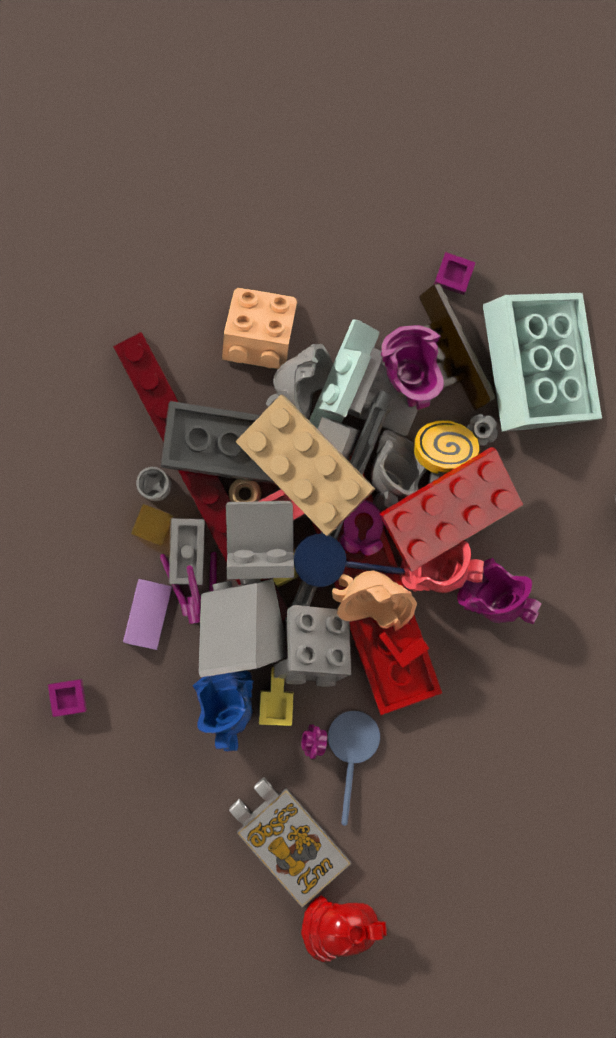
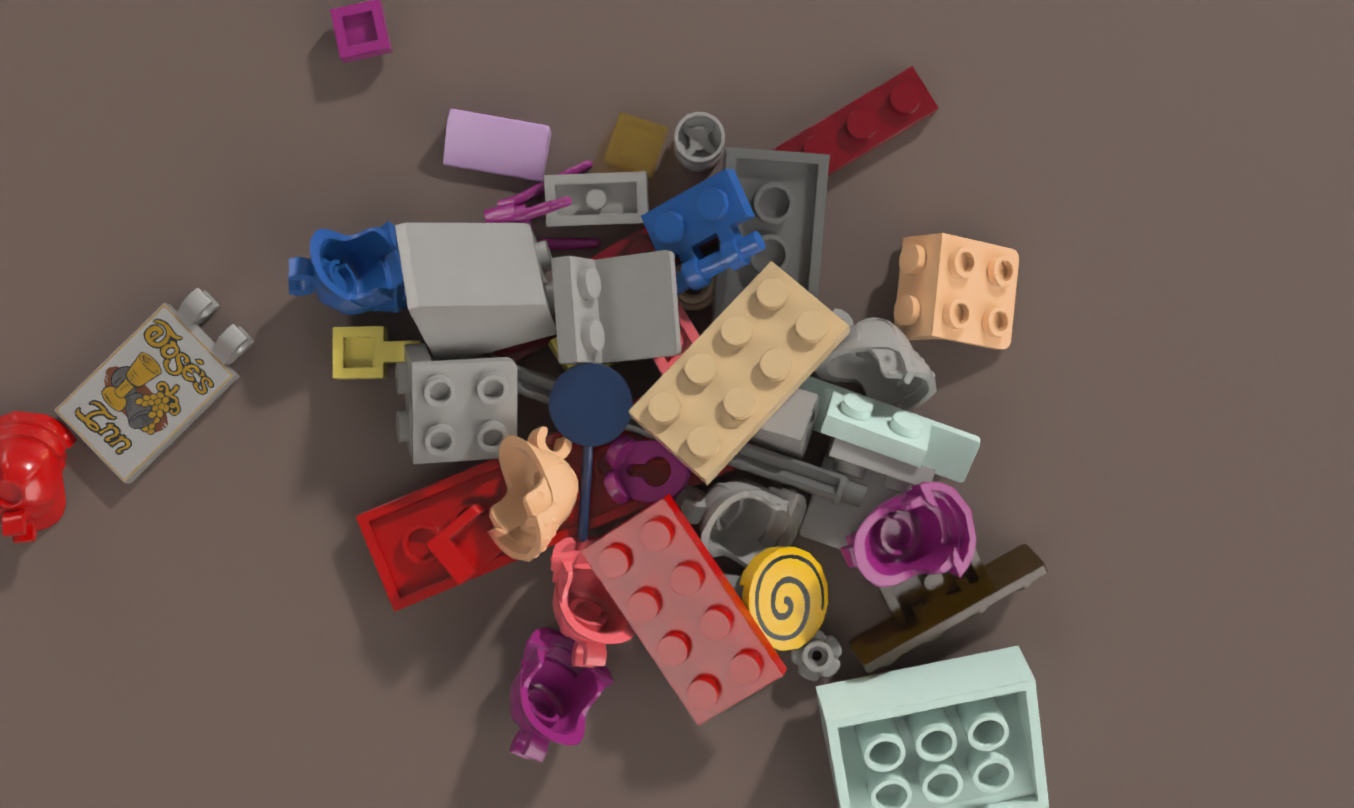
camera: 90 degrees right, 0 degrees up
magenta plate [301,724,327,759] -> none
sand blue piece [328,711,380,826] -> none
magenta plate [434,252,476,295] -> none
none -> blue plate [641,169,765,295]

